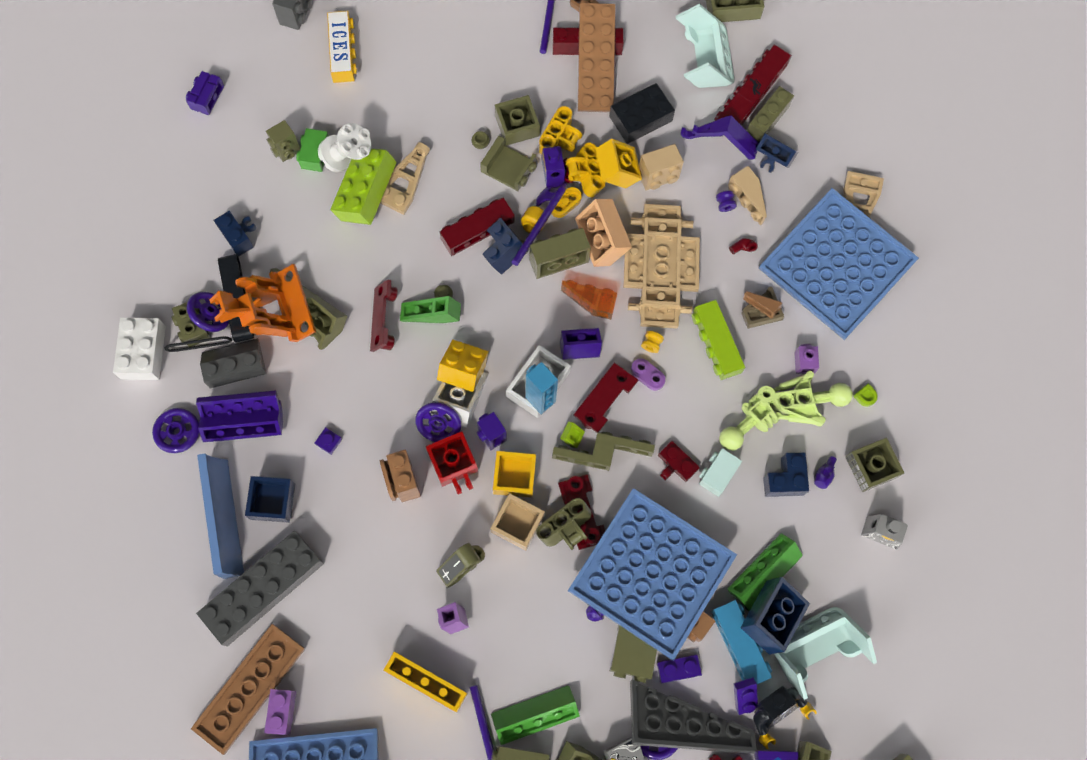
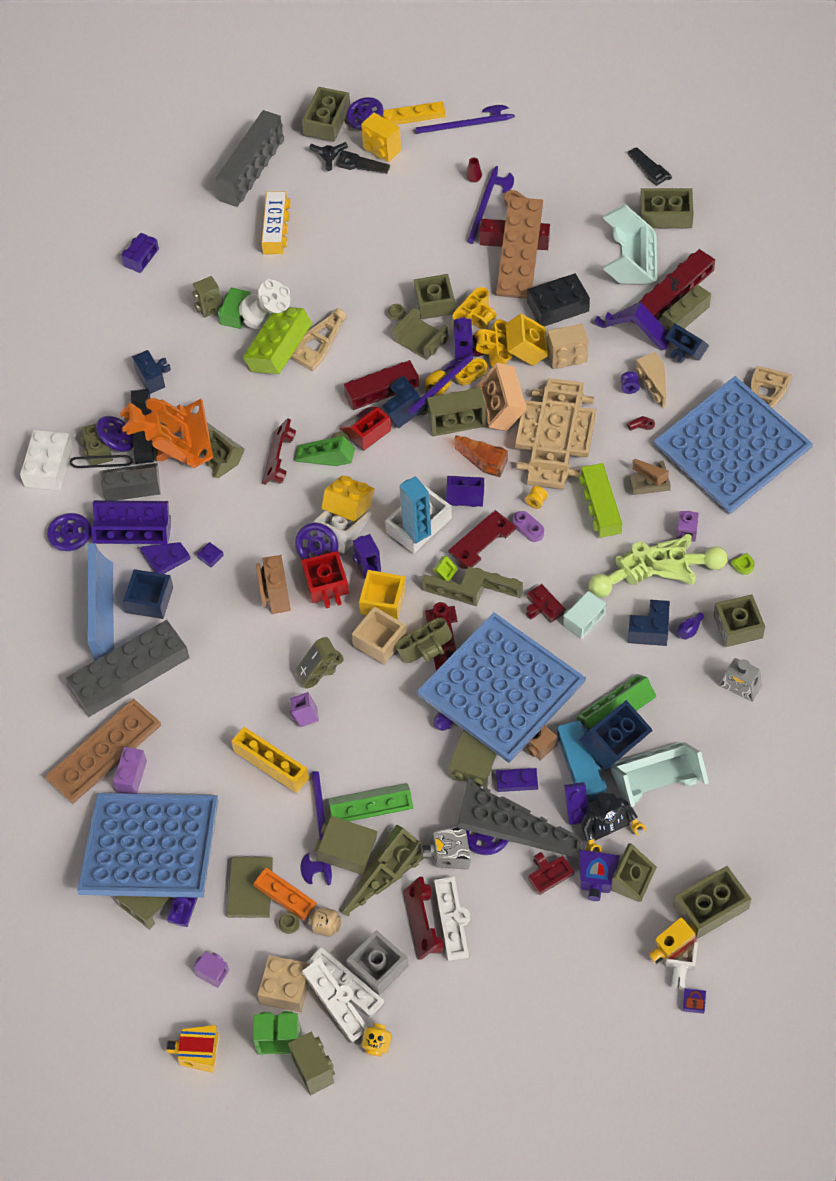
camera: 15 degrees right, 15 degrees down
none -> dark purple wing [140,542,191,574]
none -> red slope [340,407,391,451]

